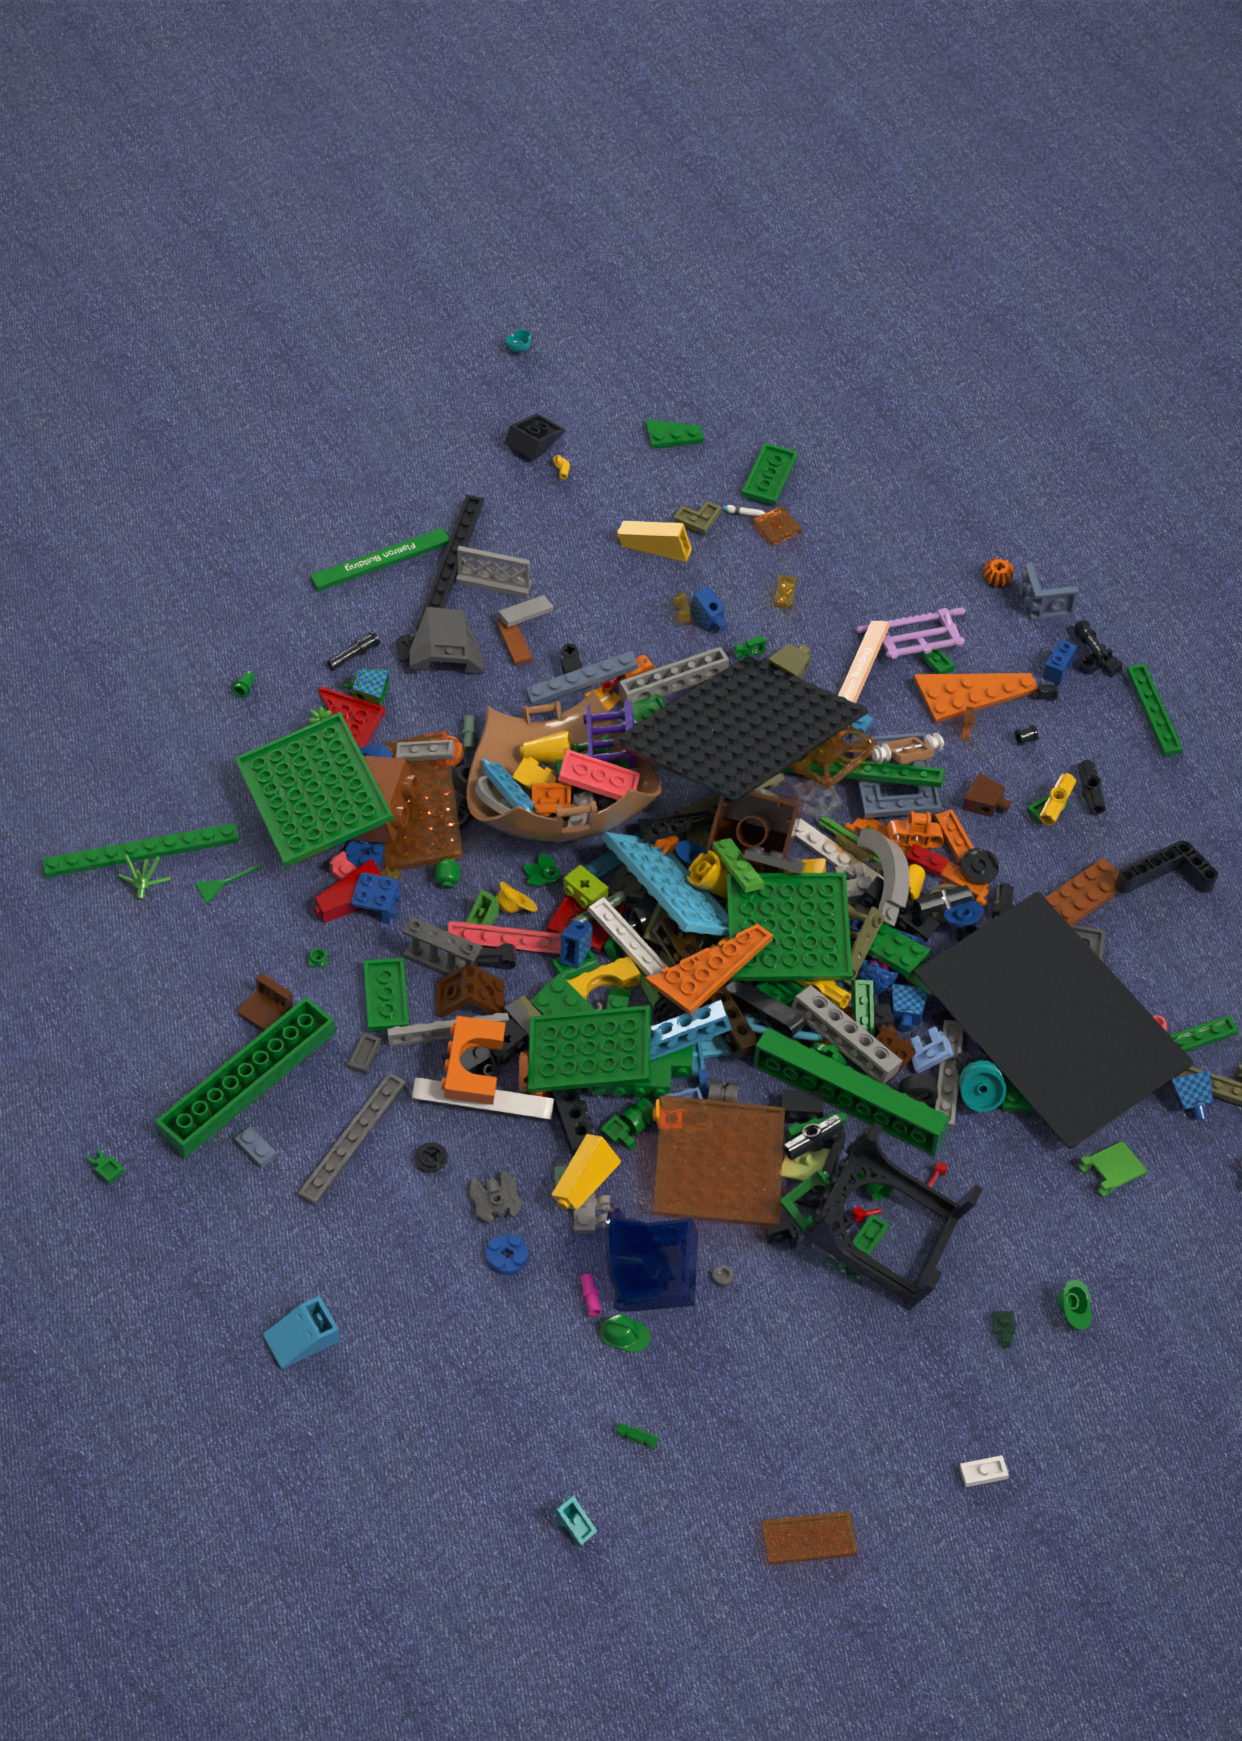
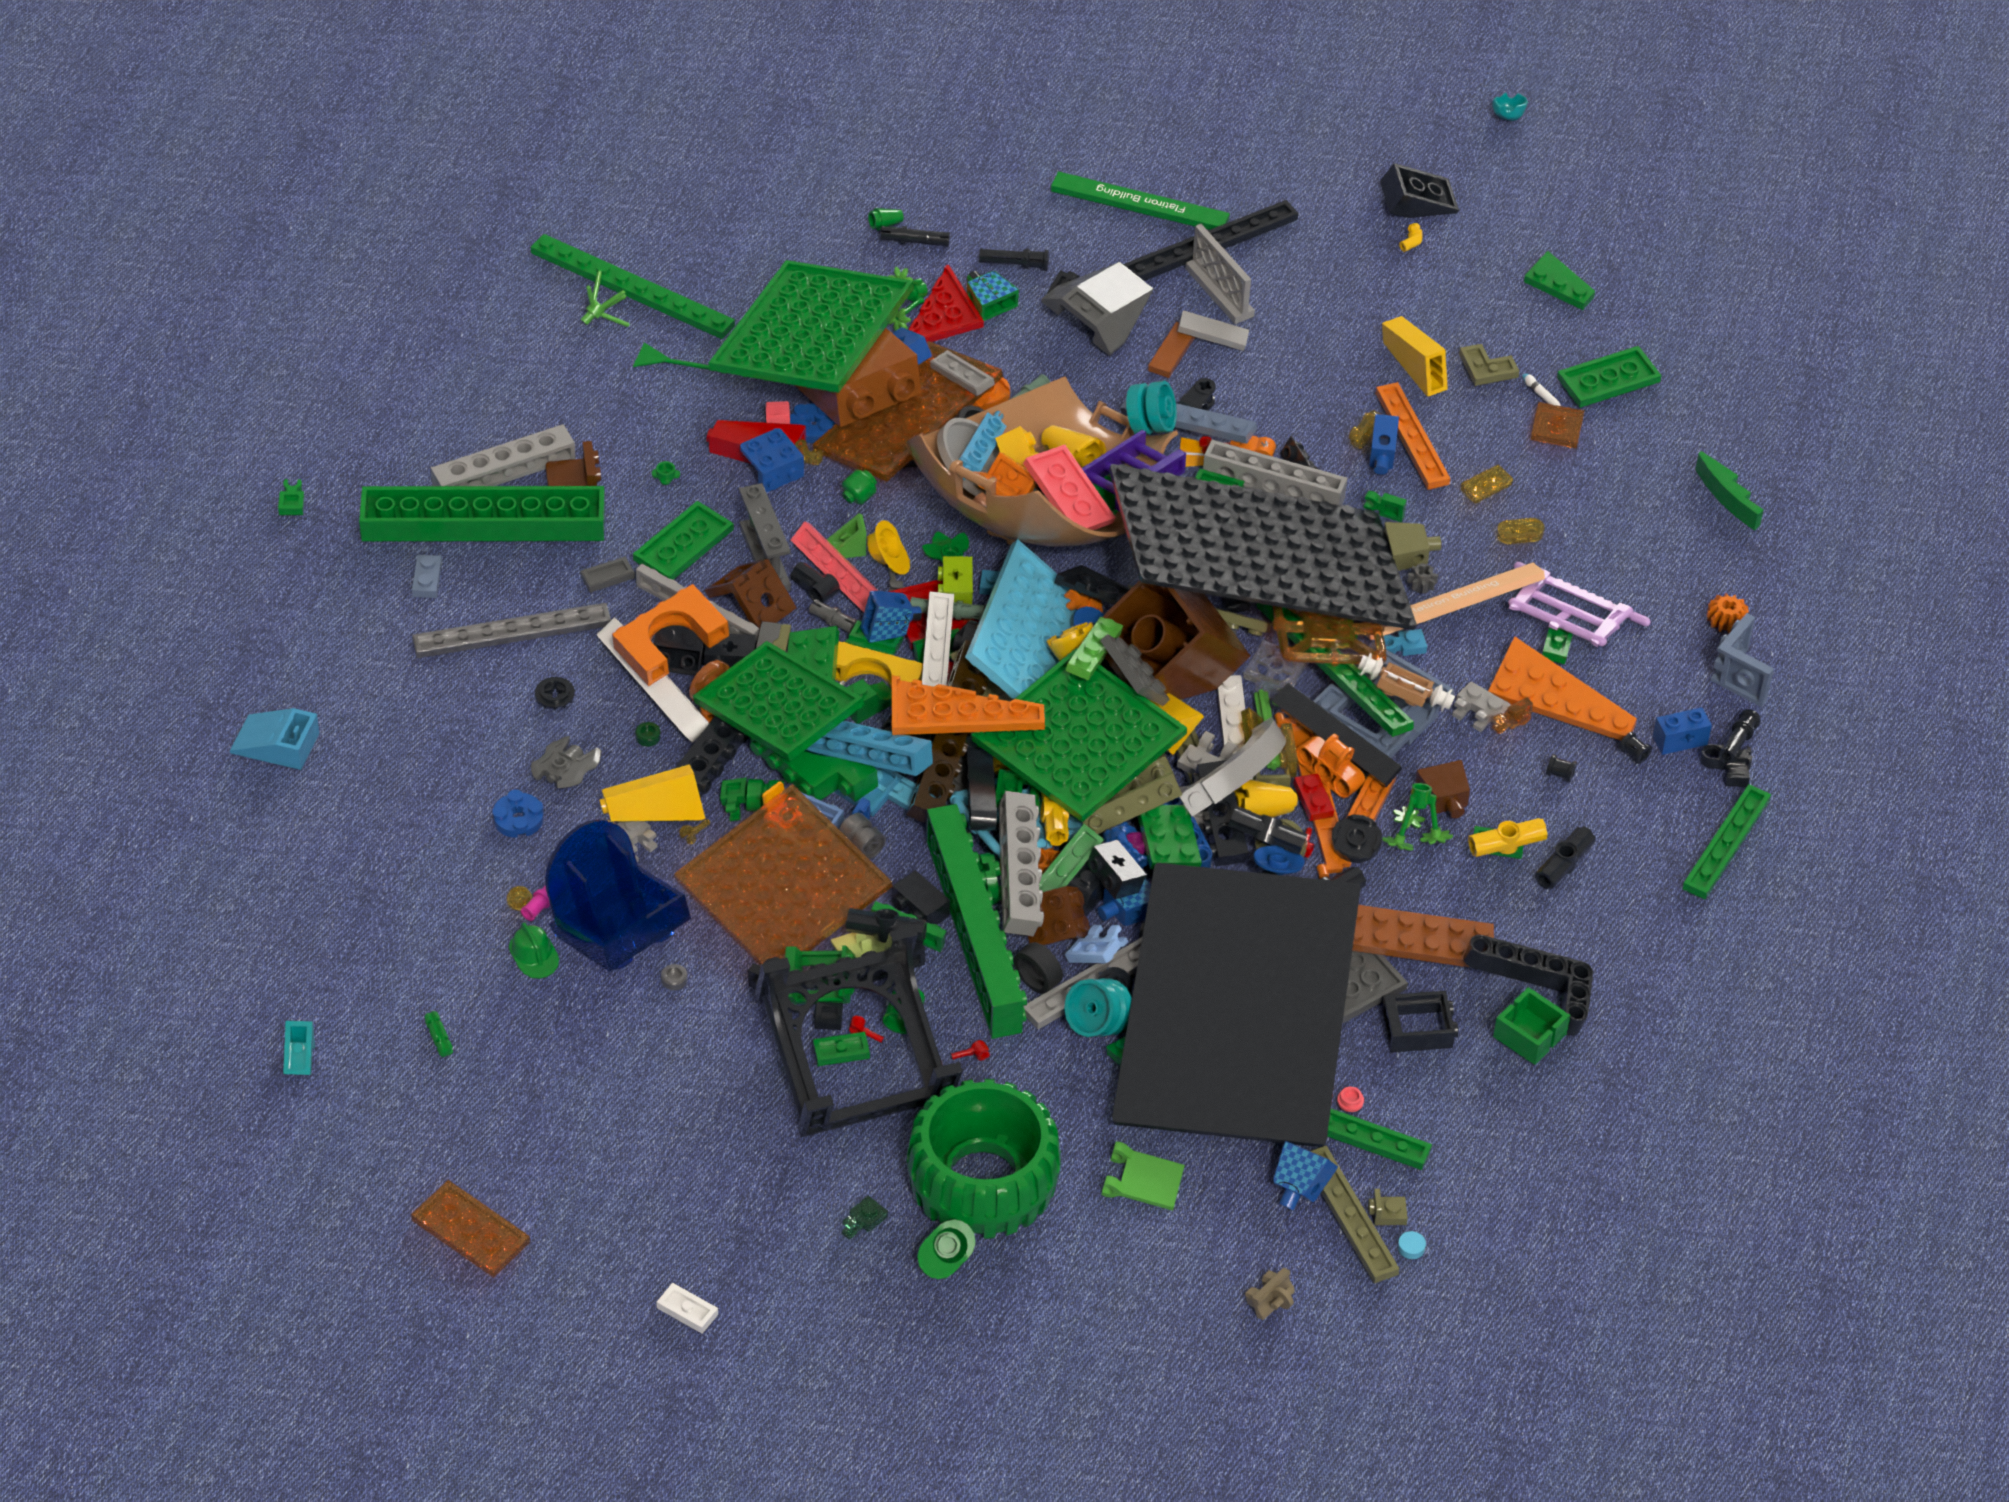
camera: 45 degrees right, 5 degrees down
none -> light grey brick [431,424,576,486]
none -> clear yellow plate [507,886,532,911]
none -> dark green tile [635,722,661,747]
none -> clear yellow hand [679,819,711,844]
none -> dark grey pin [809,599,857,634]
none -> black pin [881,226,950,247]
none -> dark grey hand [889,569,904,591]
none -> green tyre [907,1079,1061,1239]
none -> black brick [1086,840,1147,899]
none -> teal wheel [1126,380,1177,435]
none -> black tile [1272,683,1402,787]
none -> black hinge [1280,436,1319,470]
none -> orange plate [1375,382,1451,490]
none -> plant [1382,783,1453,851]
none -> black window [1382,991,1458,1053]
none -> dark grey gear [1407,564,1438,593]
none -> light grey plate [1452,682,1512,732]
none -> green piece [1493,987,1570,1065]
none -> clear yellow plate [1496,518,1545,544]
none -> green slope [1695,451,1764,531]

